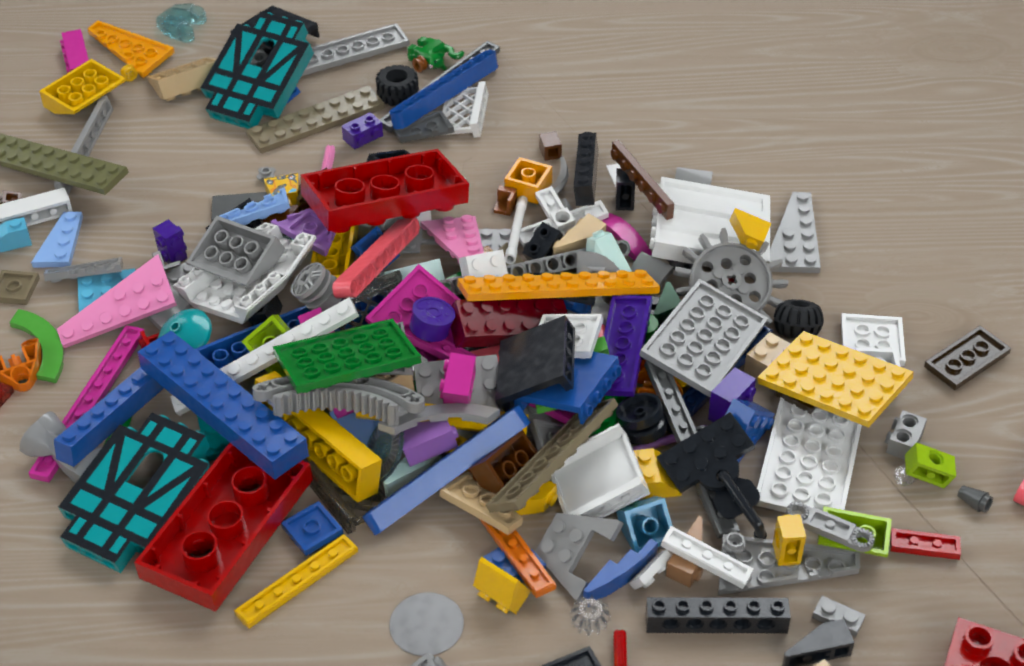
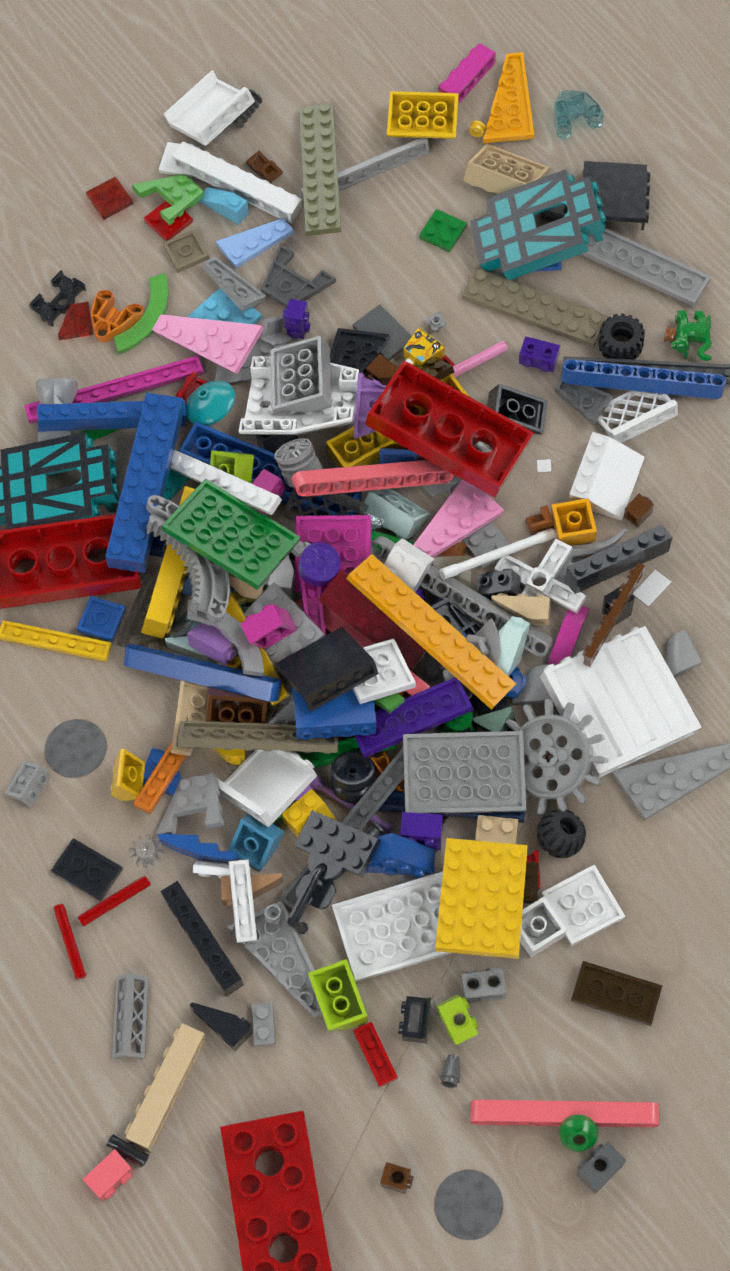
camera: 60 degrees right, 20 degrees up
light blue wing [220,187,290,225] -> none
yellow slope [729,208,771,251] -> none
yellow brick [772,514,806,566] -> none
light grey plate [786,501,875,552] -> none
none -> dark grey wing [261,244,336,308]
none -> black window [398,996,431,1044]
none -> green plate [419,209,467,252]
none -> white slope [569,432,645,521]

